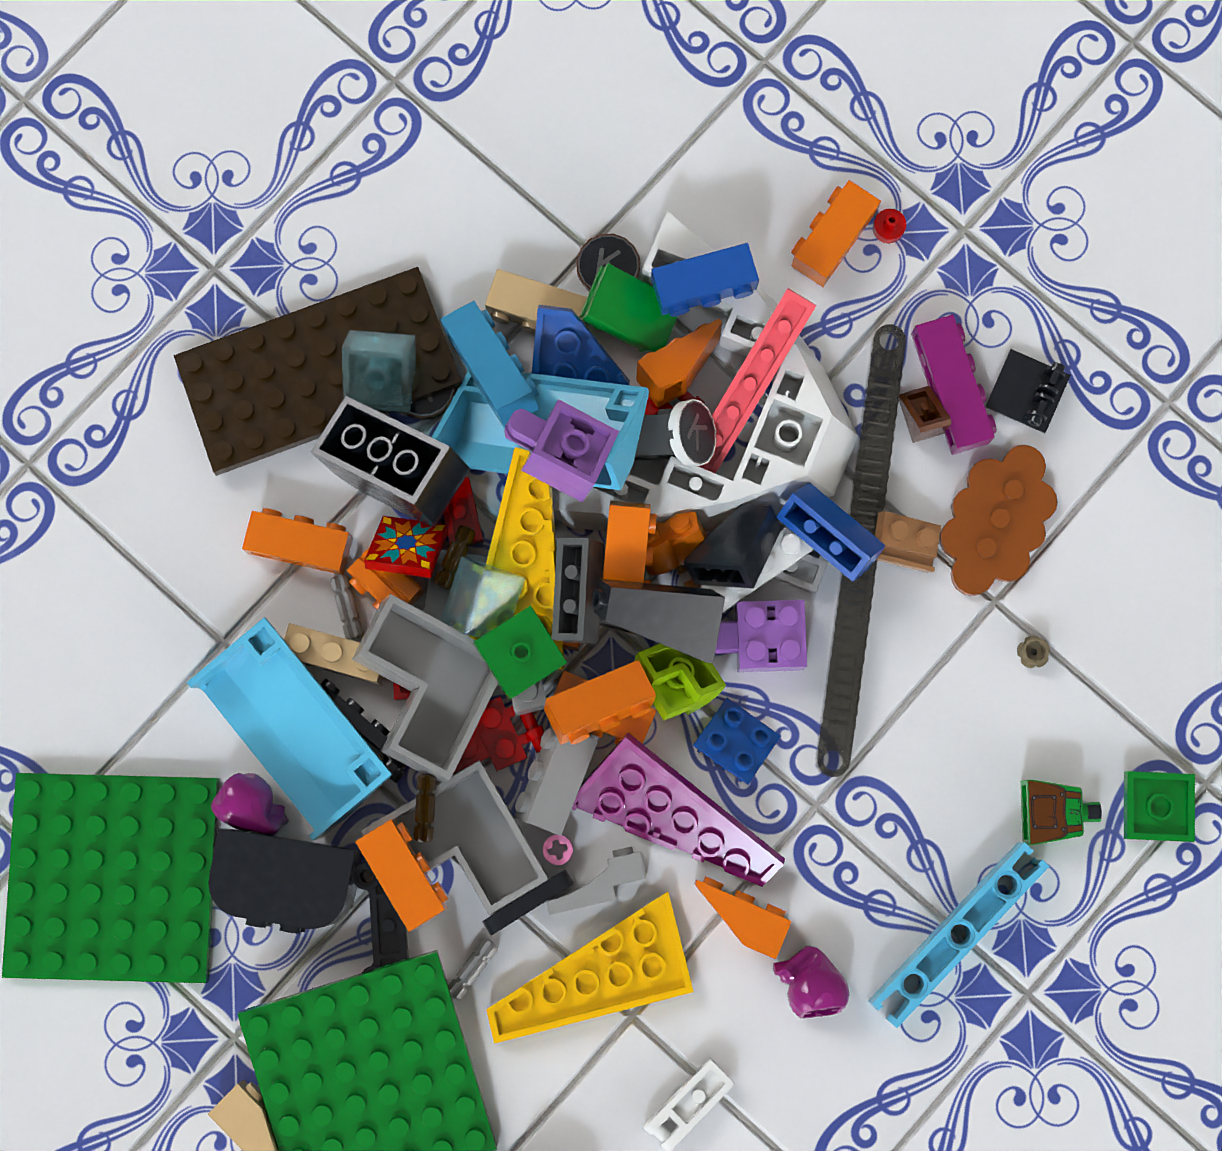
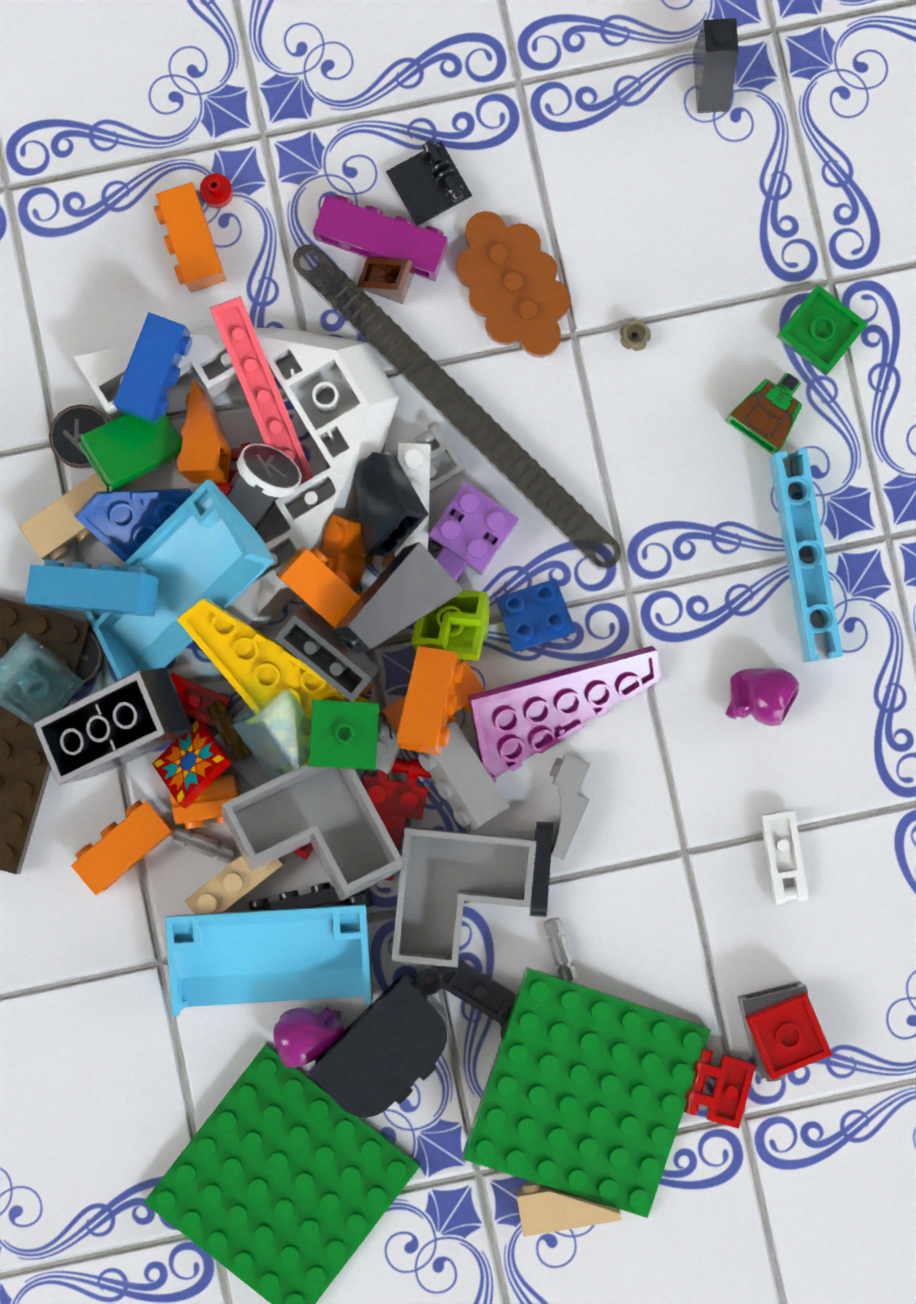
camera: 55 degrees left, 5 degrees up
orange brick [355,819,449,932] -> none
dark brown axle [414,774,436,842] -> none
yellow wing [486,891,694,1044] -> none
medium lavender brick [504,399,619,502] -> none
bright pink bush [543,835,573,865] -> none
orange slope [694,876,792,959] -> none
blue brick [776,482,886,582] -> none
medium nougat plate [875,511,941,573] -> none

